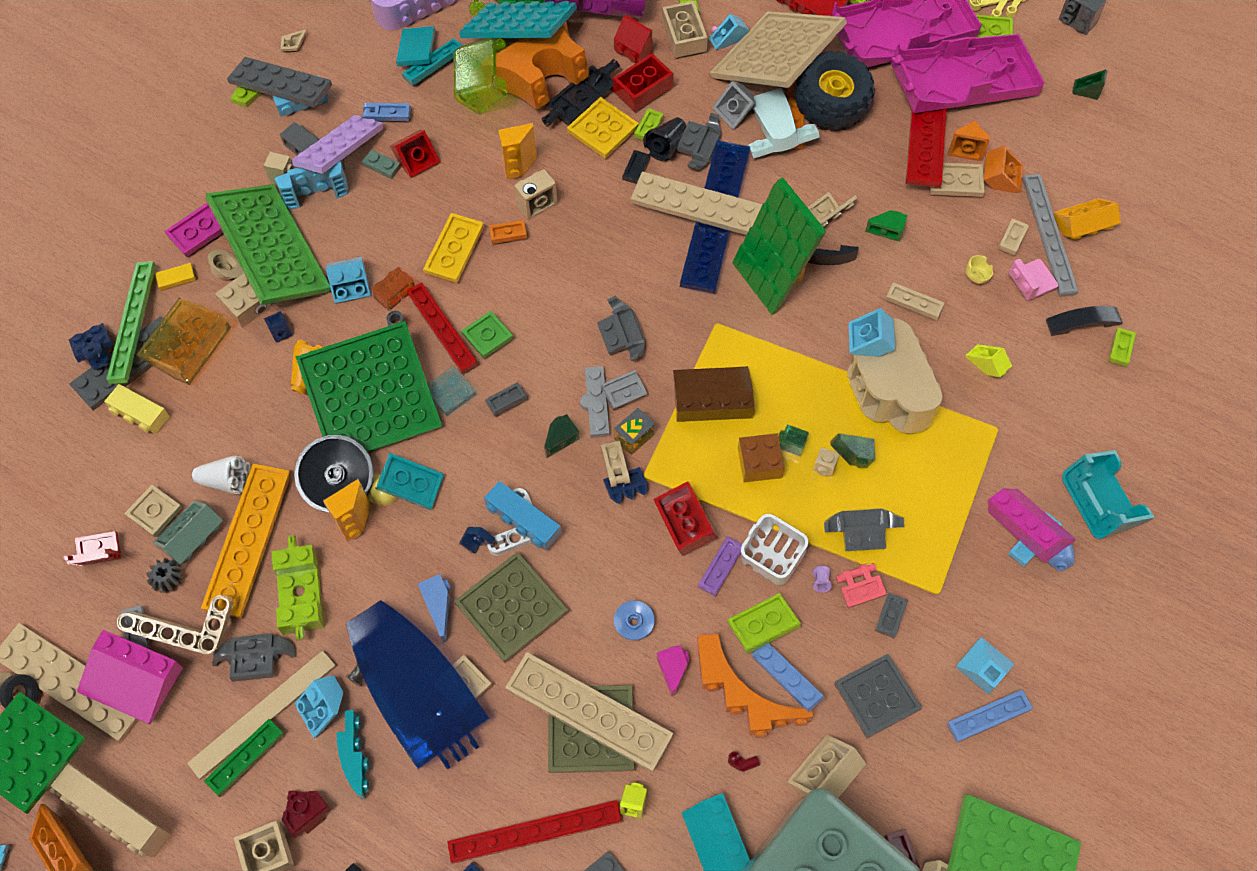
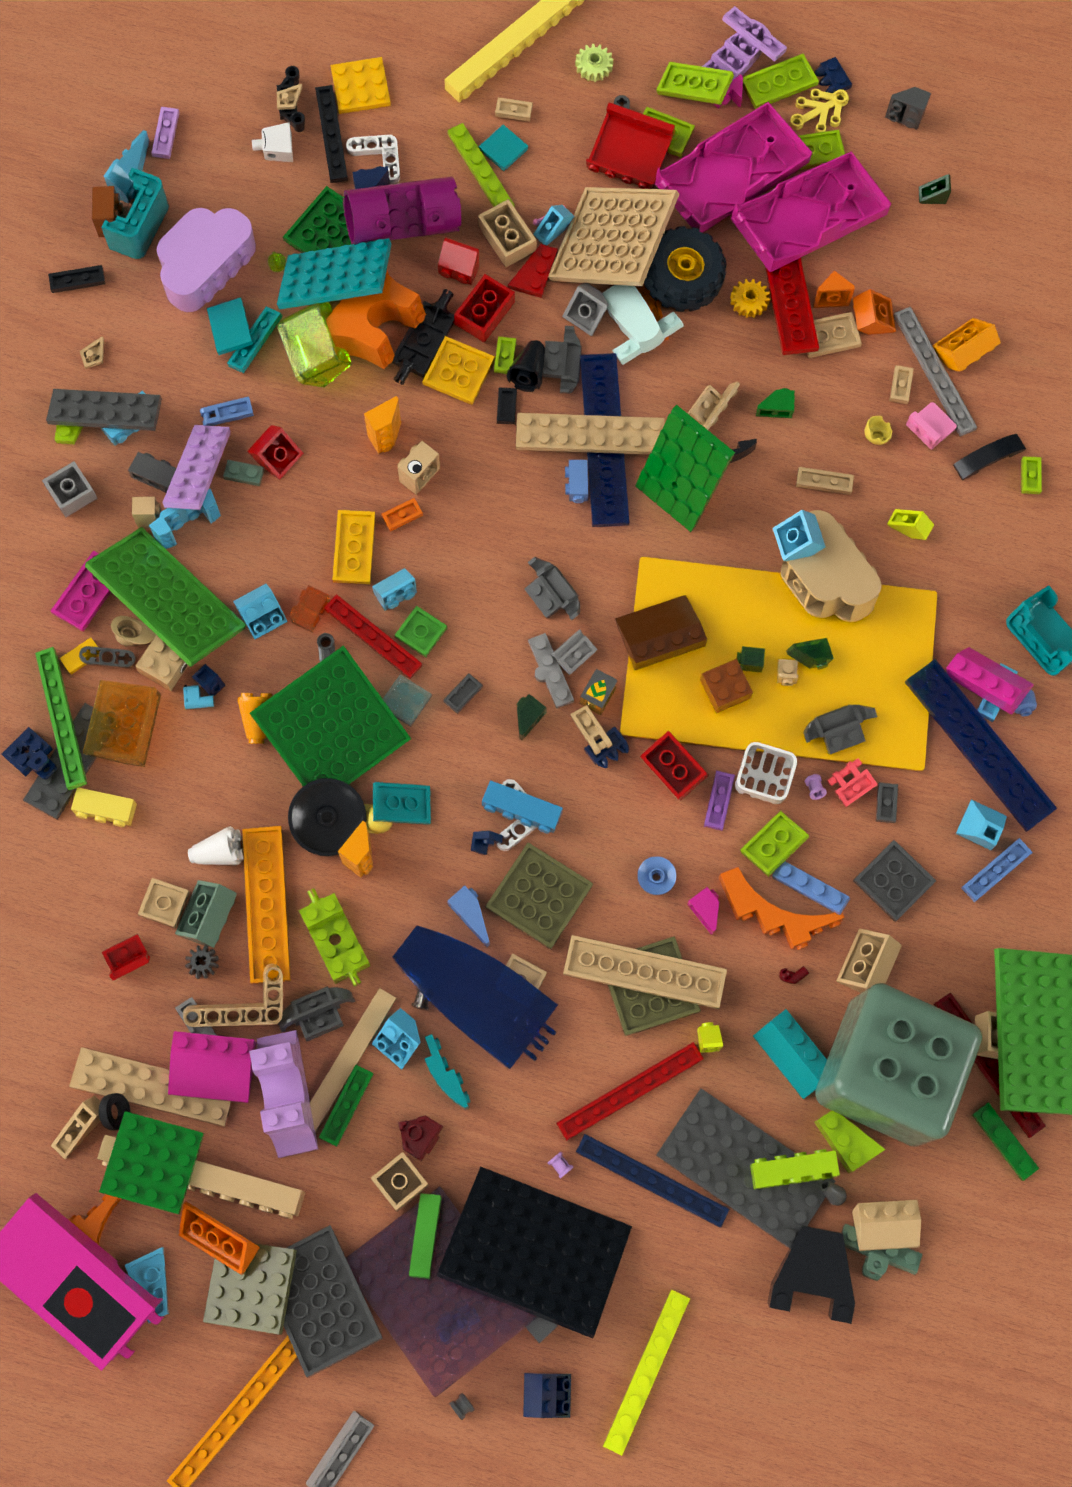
camera: 20 degrees left, 10 degrees up
none -> light grey brick [42,461,98,518]
none -> dark grey beam [79,646,136,668]
none -> medium azure piece [183,685,214,710]
none -> lavender piece [249,1030,319,1158]
none -> medium azure slope [372,568,417,611]
none -> red wing [508,244,558,298]
none -> medium blue brick [565,460,588,503]
none -> yellow gear [730,279,770,318]
none -> clear blue plate [905,659,1057,832]

